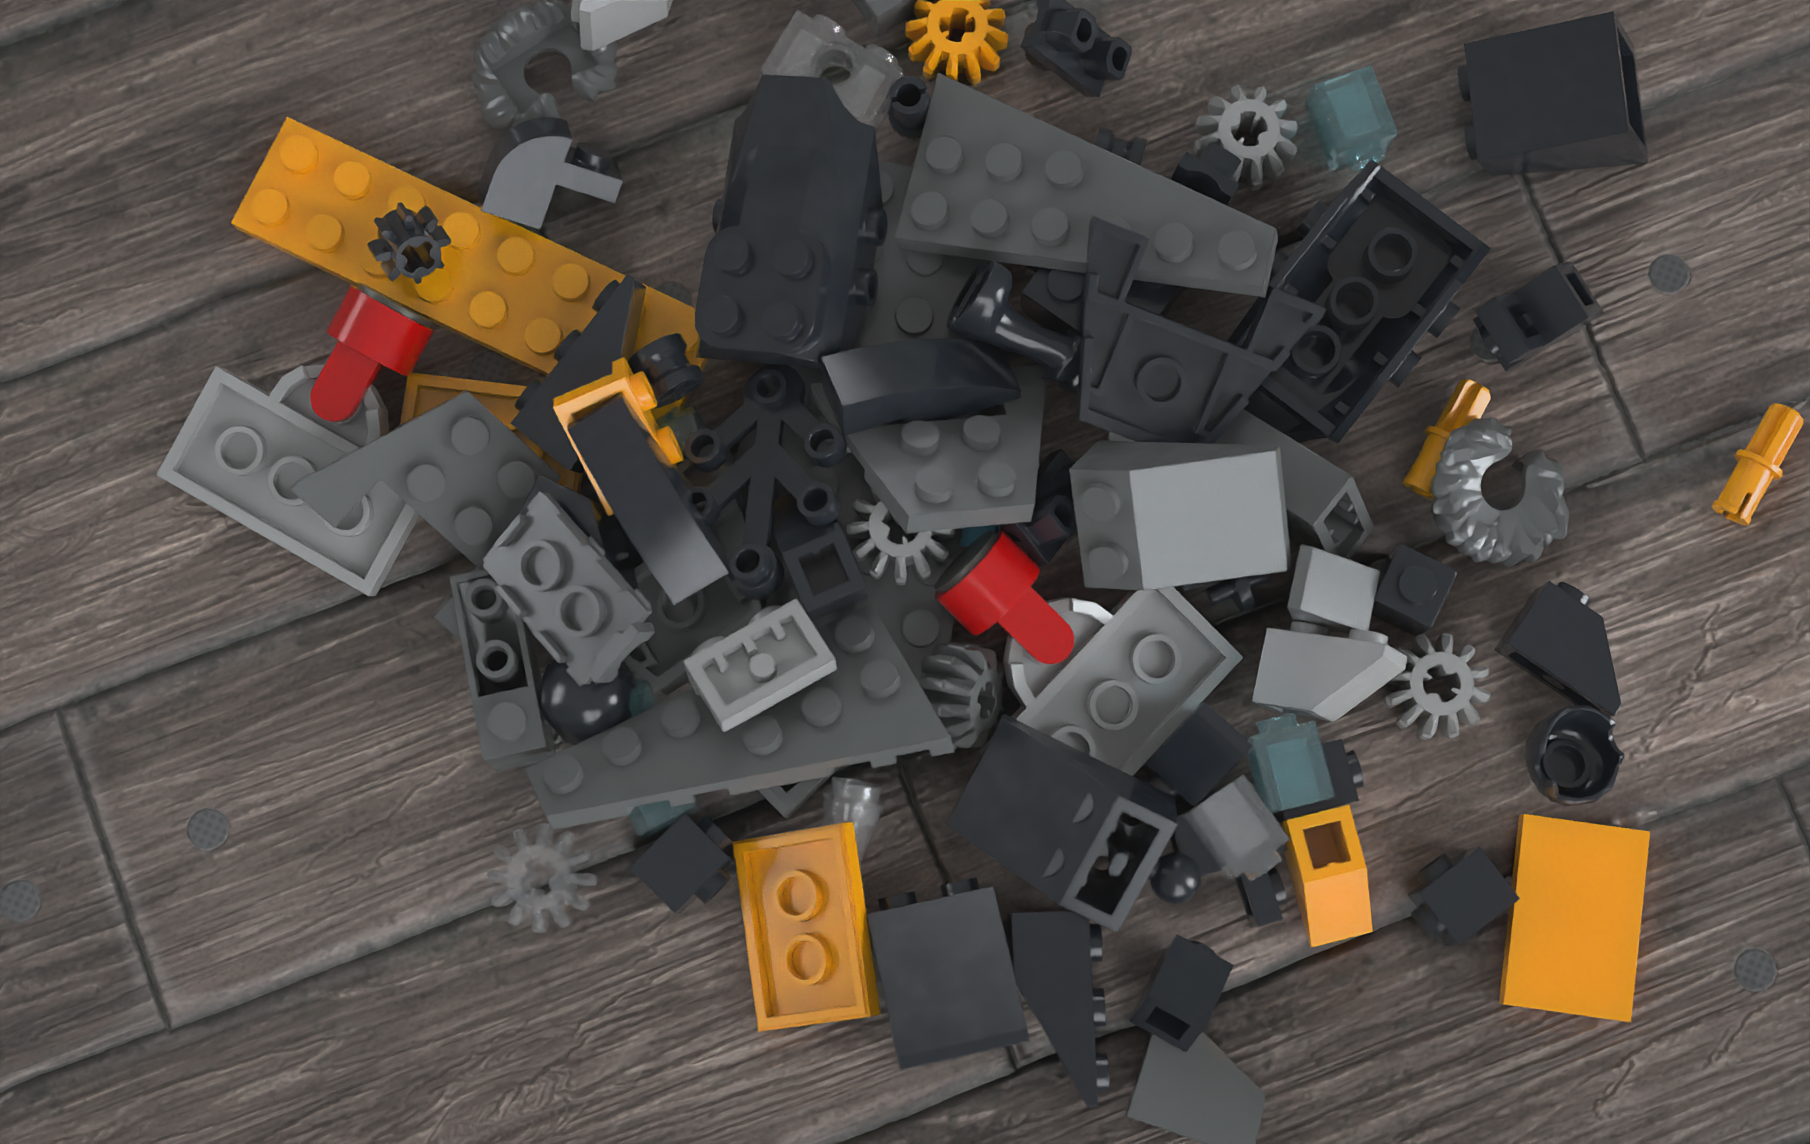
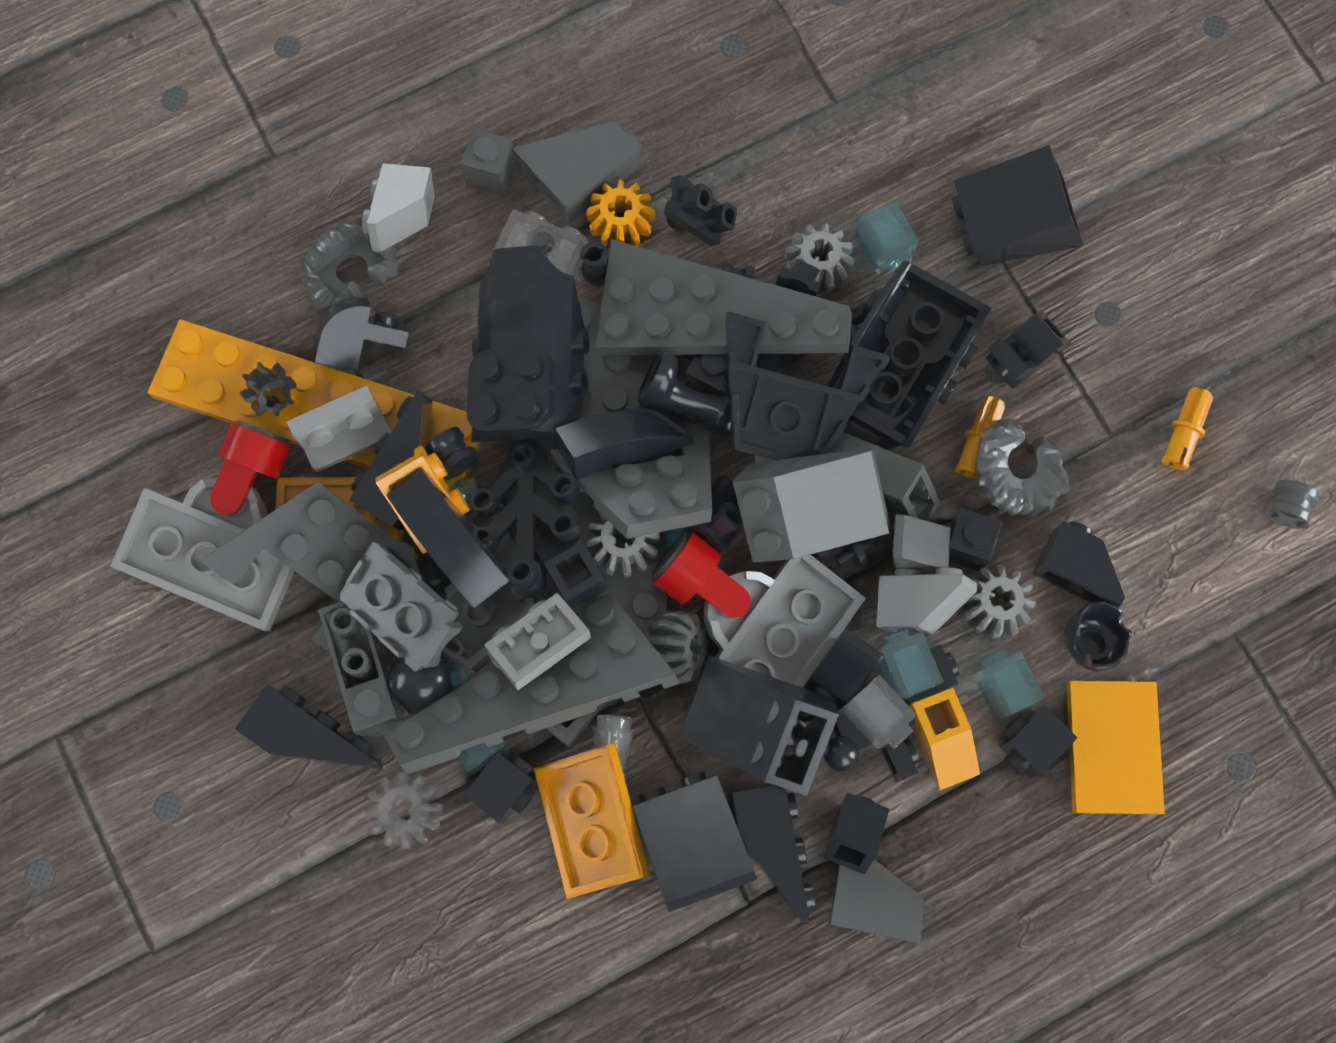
camera: 10 degrees left, 5 degrees down
none -> black slope [235,685,381,768]
none -> light grey bracket [286,385,391,472]
none -> clear light blue brick [973,649,1045,721]

